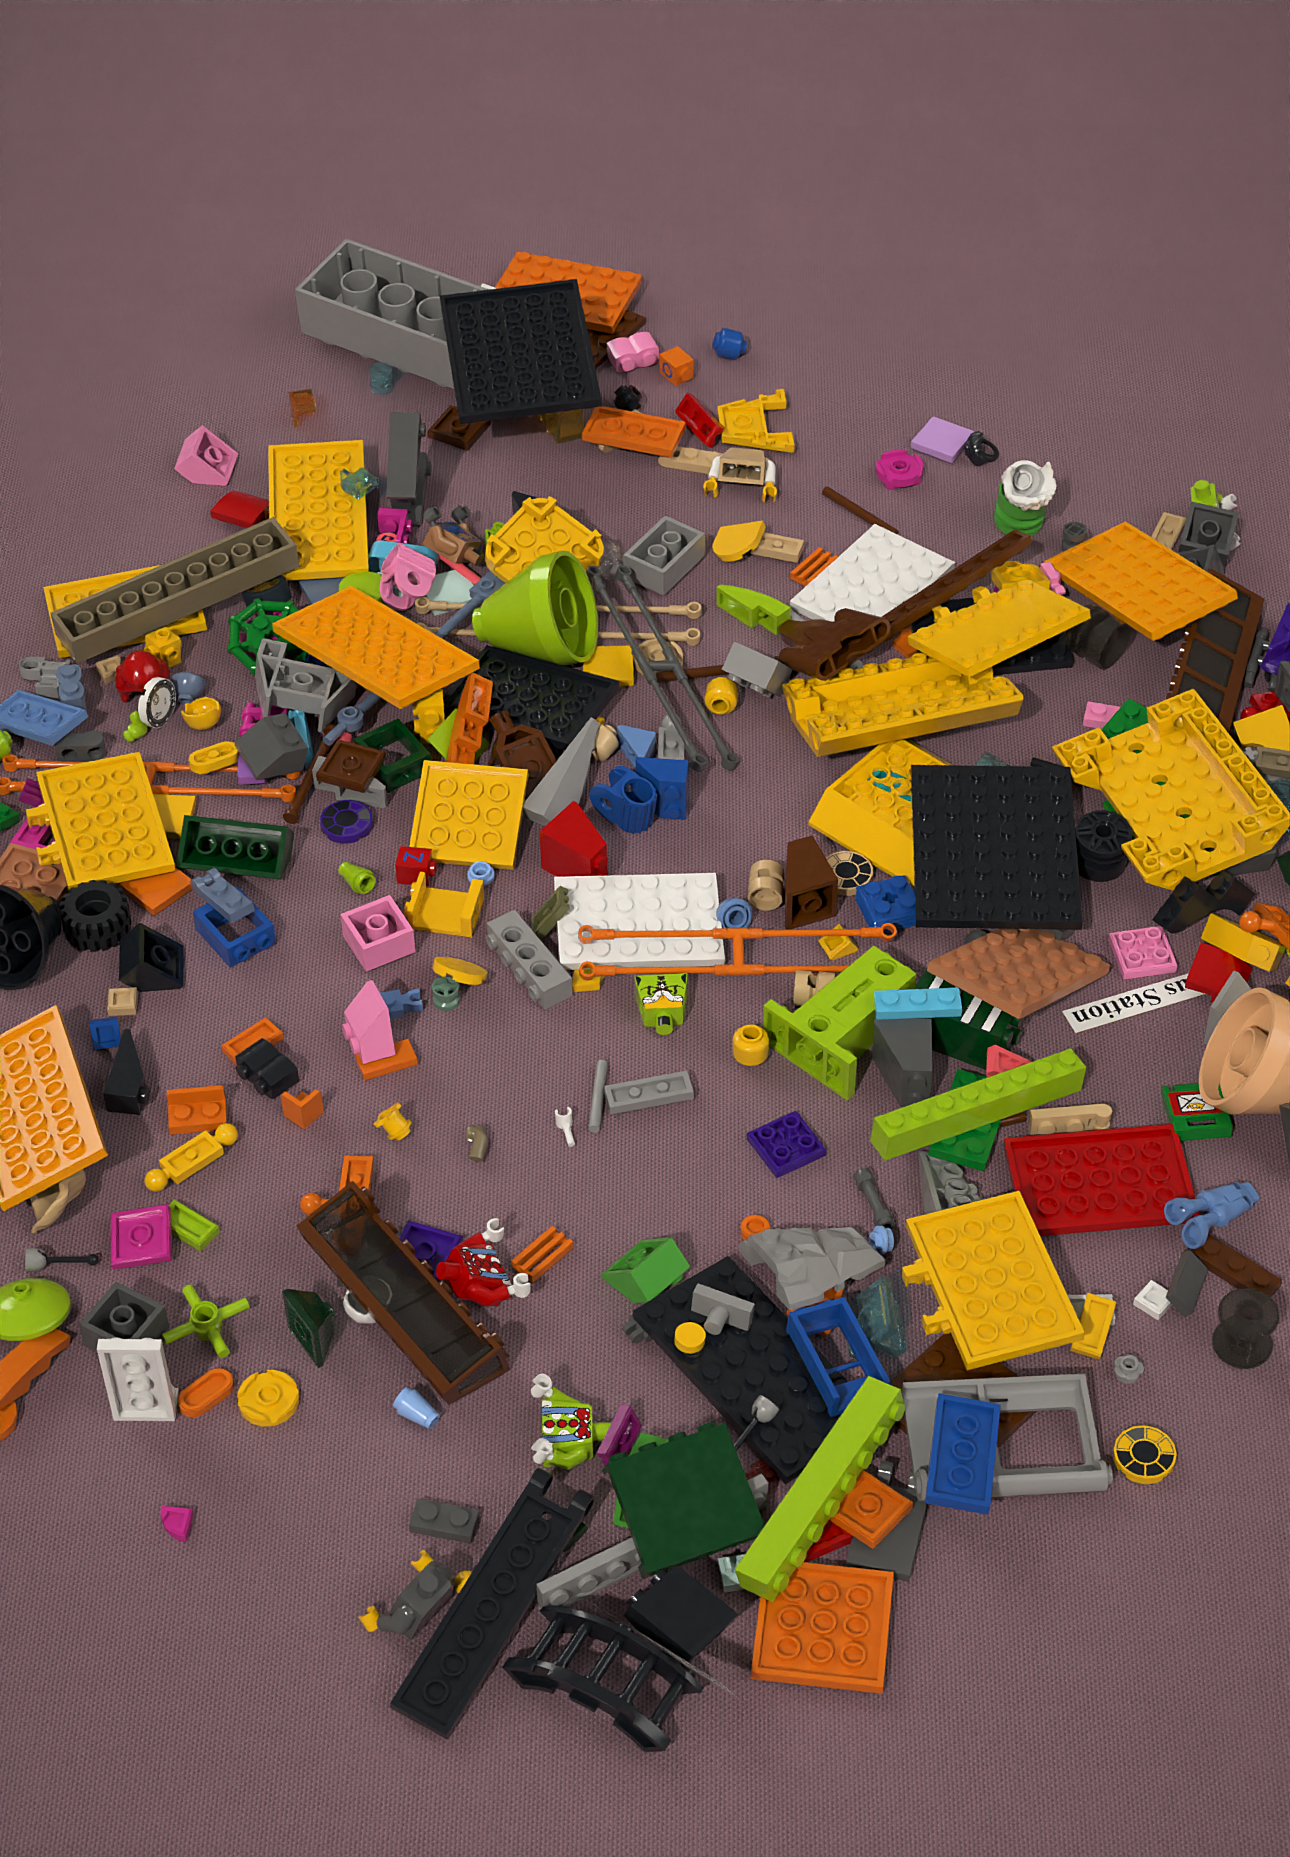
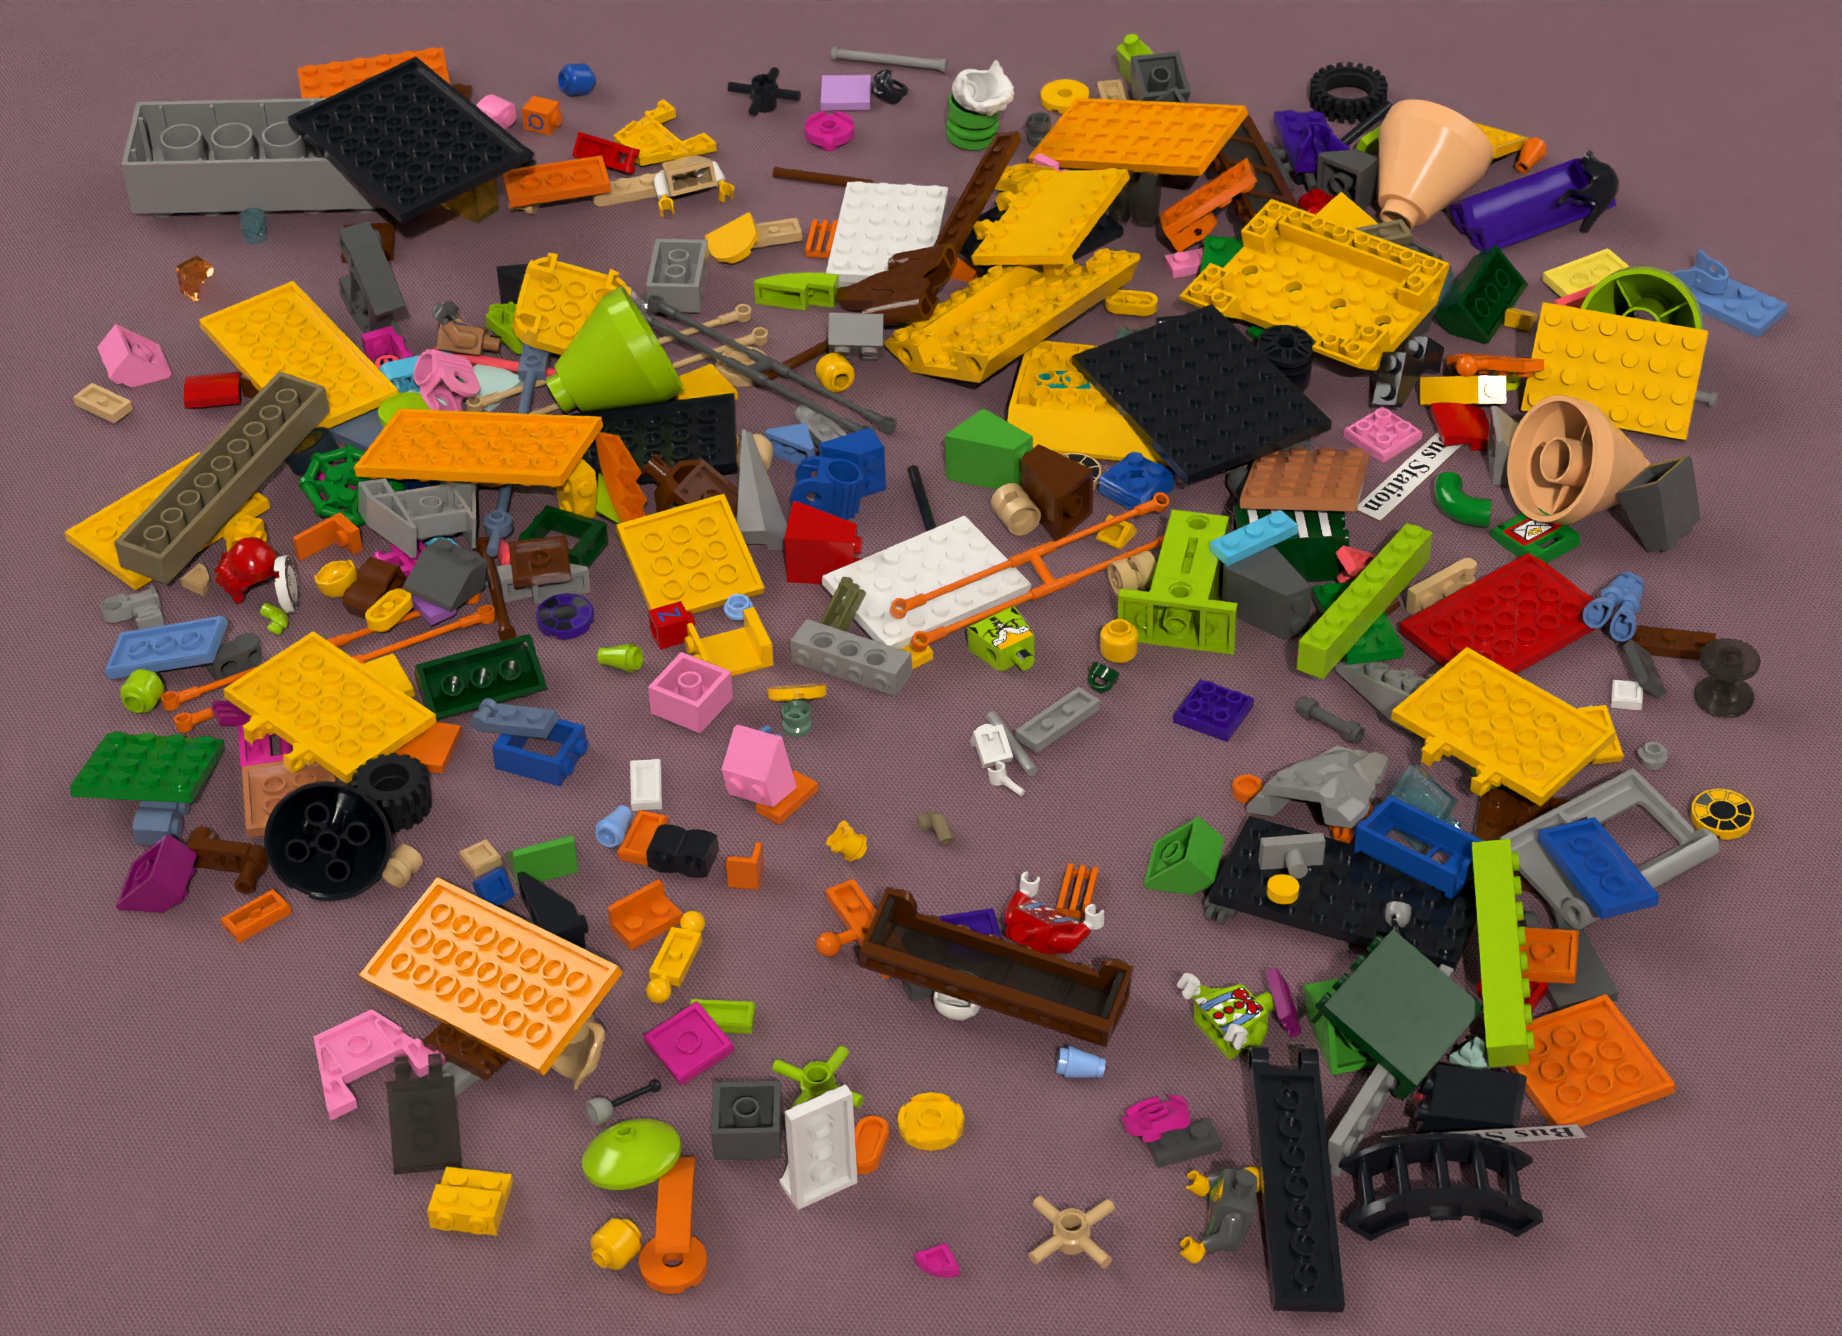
camera: 30 degrees left, 5 degrees down
sand blue brick [56,664,88,720] -> none
black slope [119,923,184,992] -> none
sand blue brick [171,672,206,704] -> none
clear green slope [282,1289,335,1368] -> none
clear light blue bracket [340,468,379,499] -> none
medium blue brick [716,898,753,928] -> none
light blue plate [869,1225,894,1255] -> none
none -> tan plate [73,383,133,424]
none -> orange bracket [293,512,363,560]
none -> reddish brown brick [342,557,406,619]
none -> tan wheel [381,844,423,888]
none -> bright green slope [505,835,578,888]
none -> light blue cone [595,805,632,847]
none -> white tile [630,759,662,811]
none -> black bar [727,67,801,116]
none -> light grey bar [831,46,948,73]
none -> black bar [907,465,936,532]
none -> bright green slope [945,408,1033,490]
none -> white bracket [970,724,1013,768]
none -> tan bar [1028,1195,1115,1268]
none -> yellow tile [1040,79,1090,114]
none -> dark green tile [1088,661,1120,693]
none -> yellow plate [1105,289,1158,317]
none -> dark pink plate [1122,1095,1191,1142]
none -> orange plate [1159,158,1258,252]
none -> green cylinder [1434,472,1491,528]

